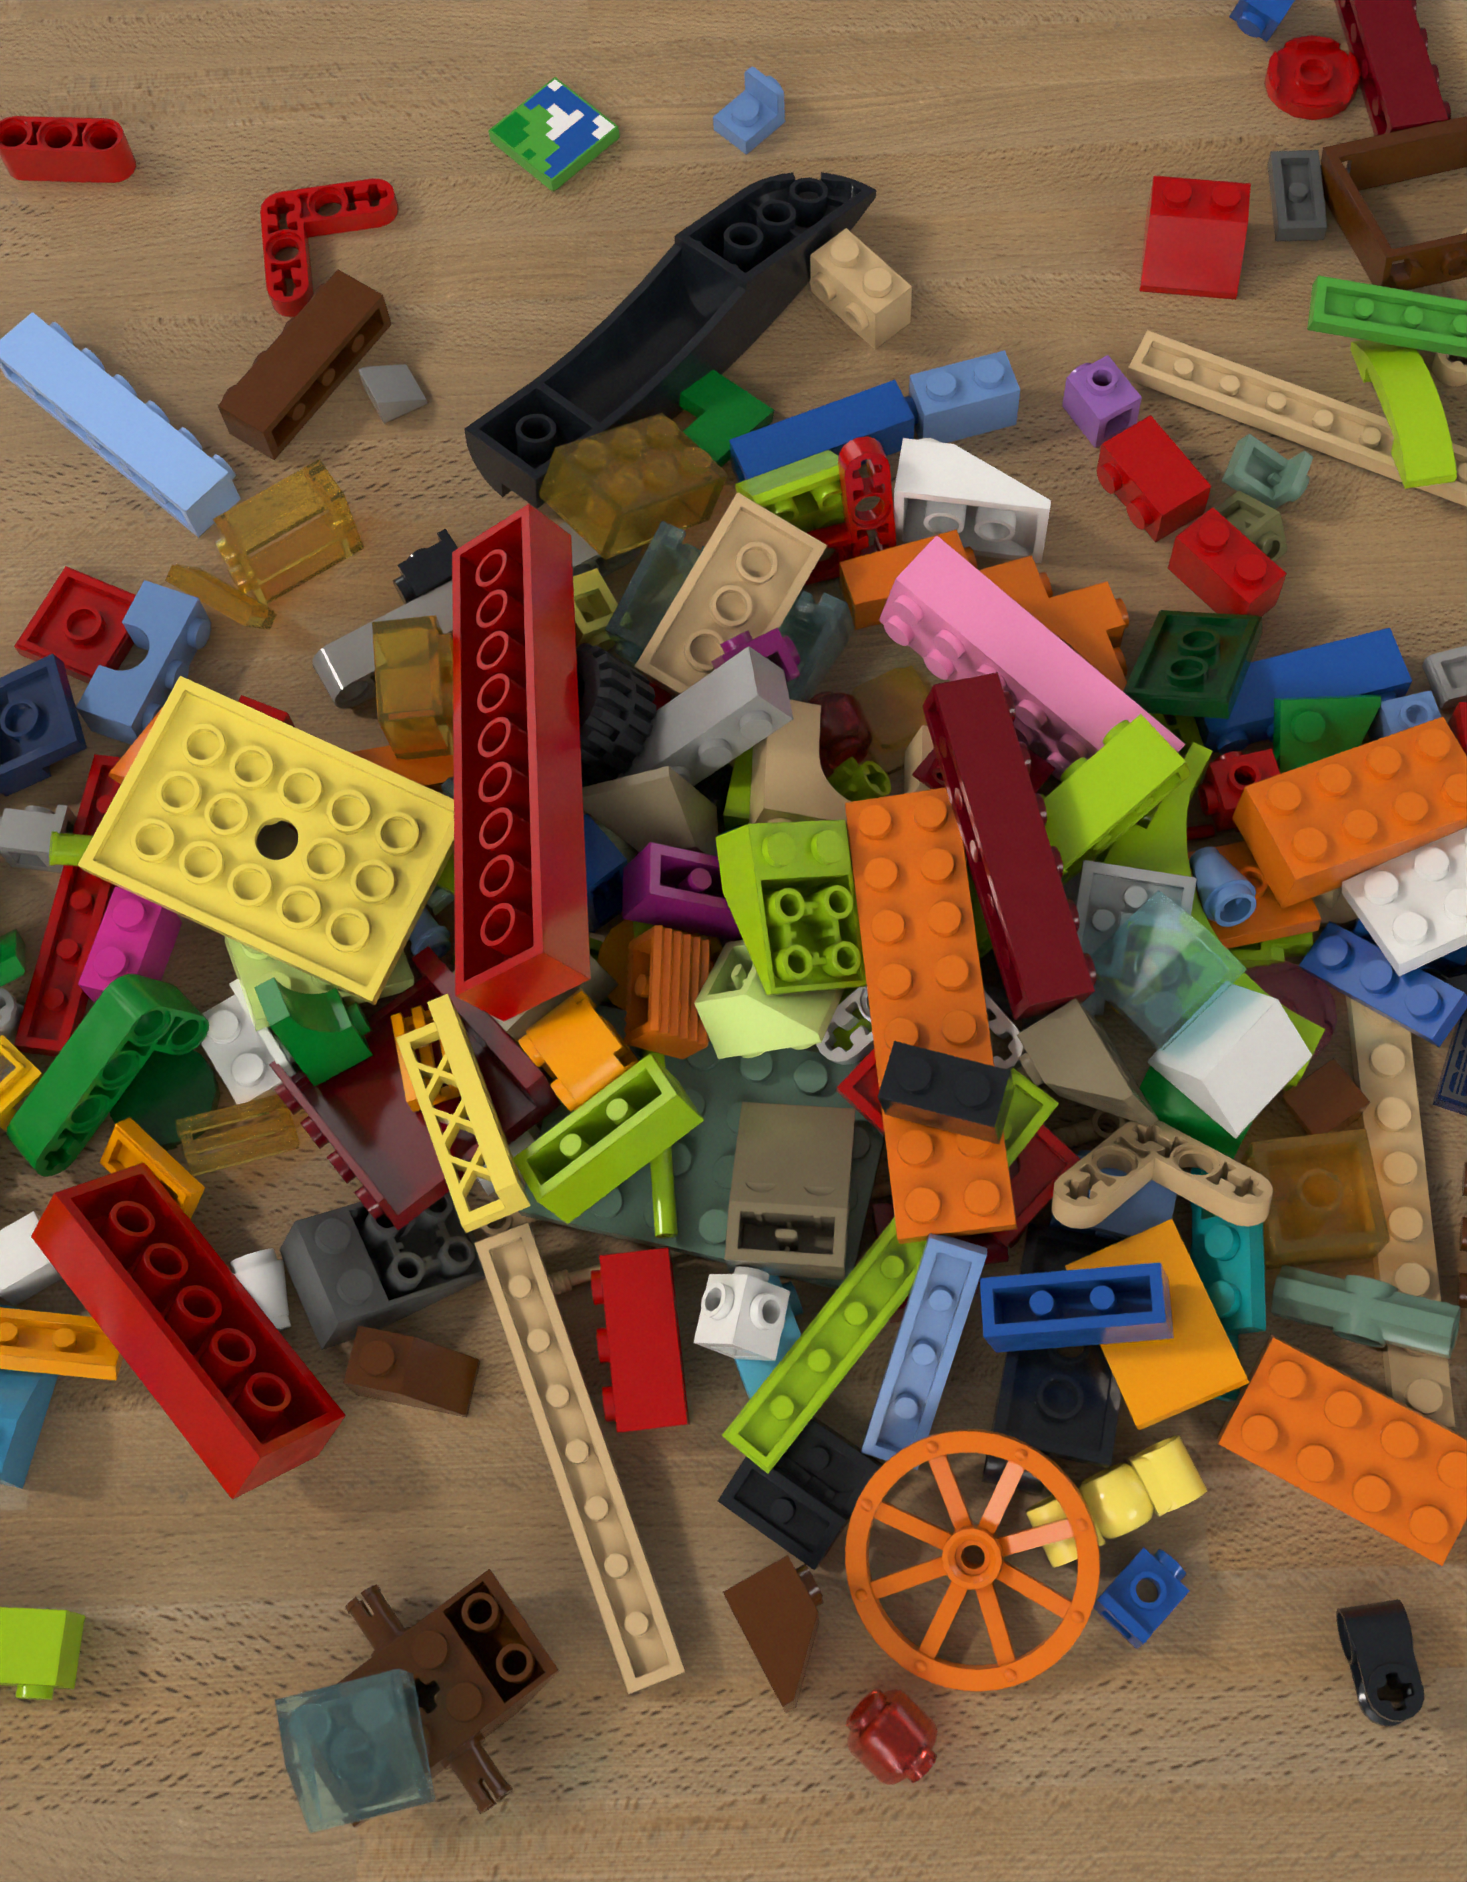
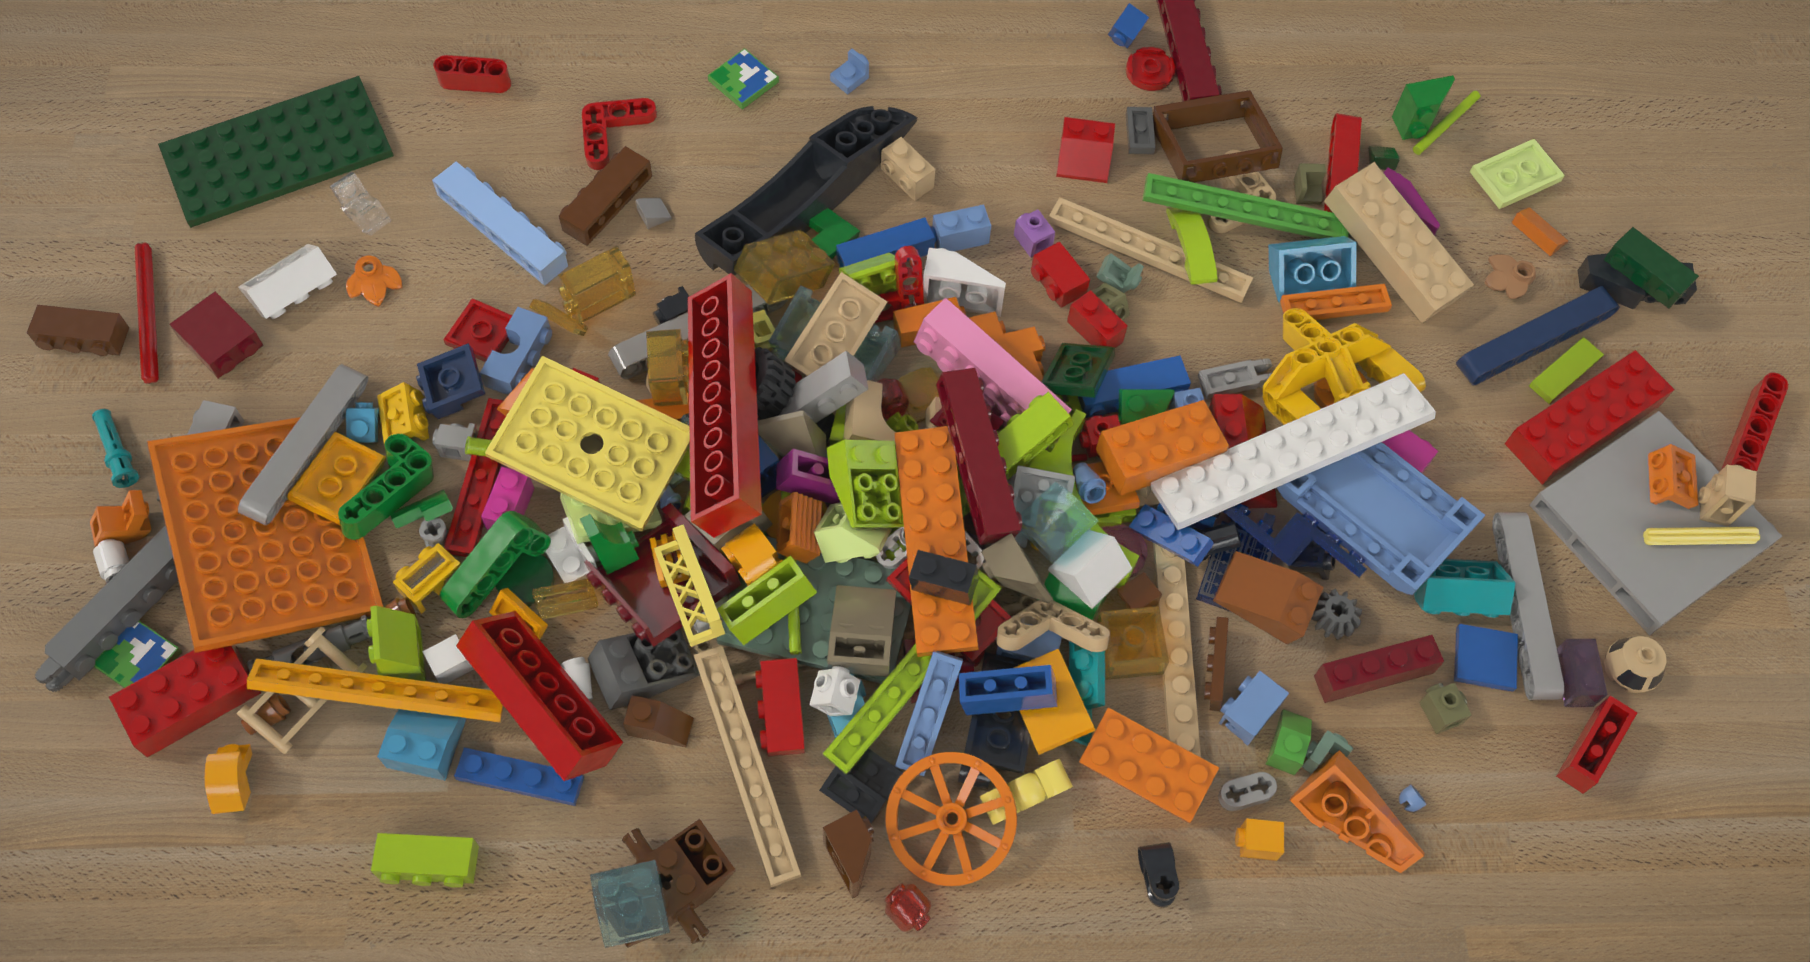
camera: 10 degrees left, 5 degrees down
magenta bracket [711,627,800,683] -> none
blue brick [1093,1547,1190,1649] -> none
sand green piece [1271,1265,1461,1359] -> none
none -> blue plate [454,747,584,806]

